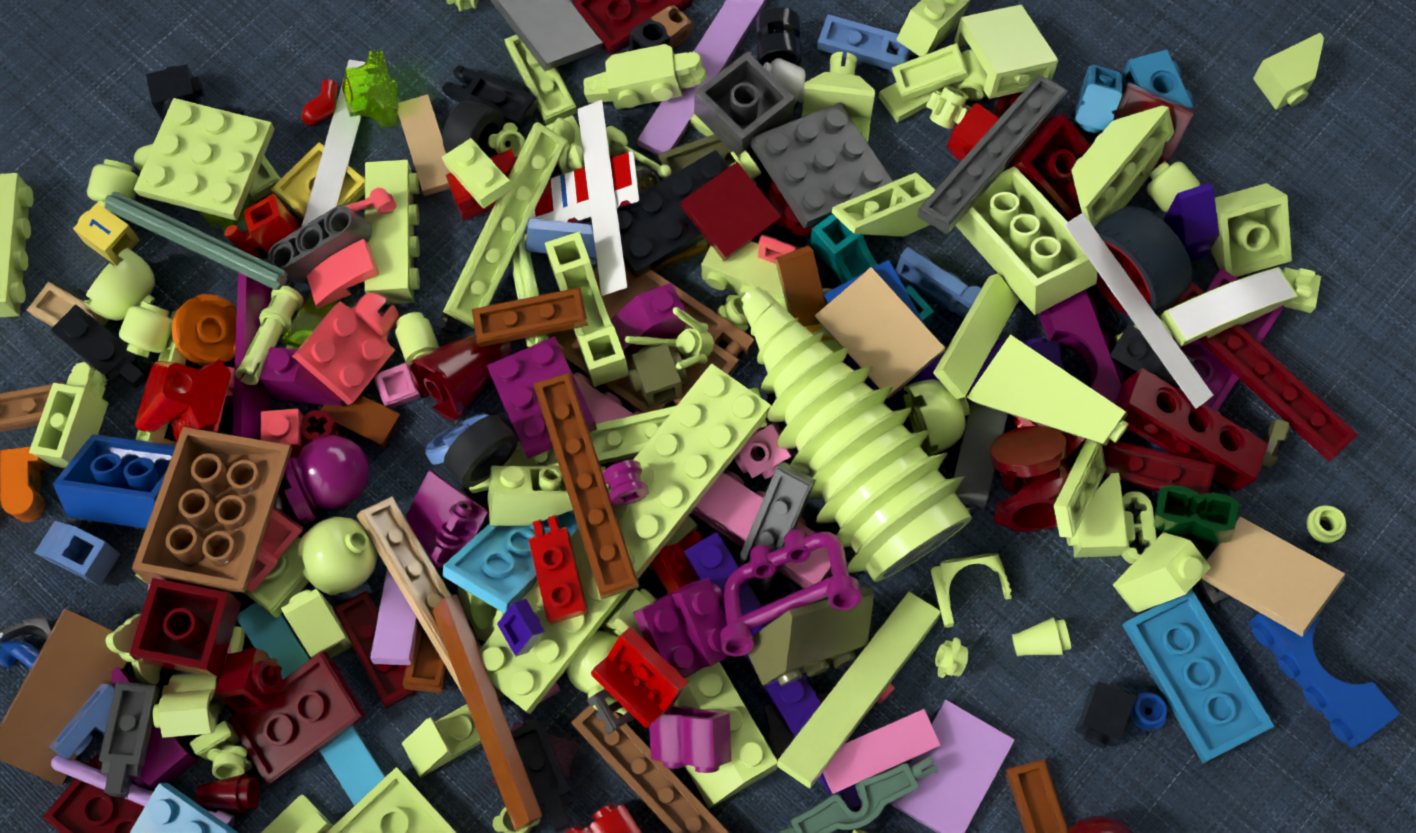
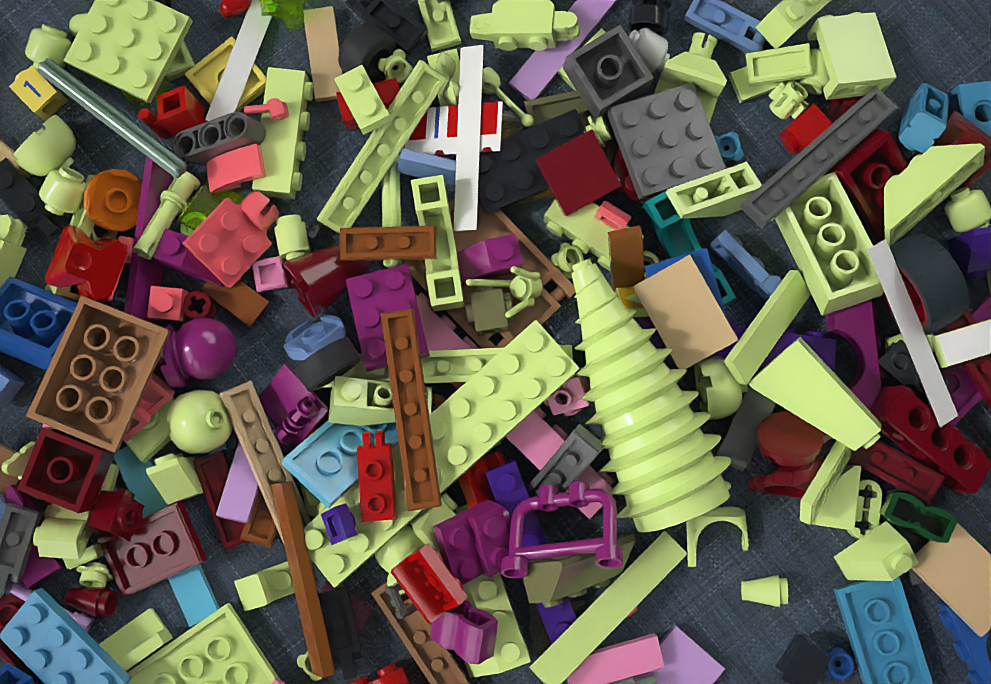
camera: 10 degrees right, 15 degrees up
magenta wheel [603,460,649,506] -> none
yellowish green plate [935,638,968,678] -> none
none -> dark azure plate [714,131,744,164]

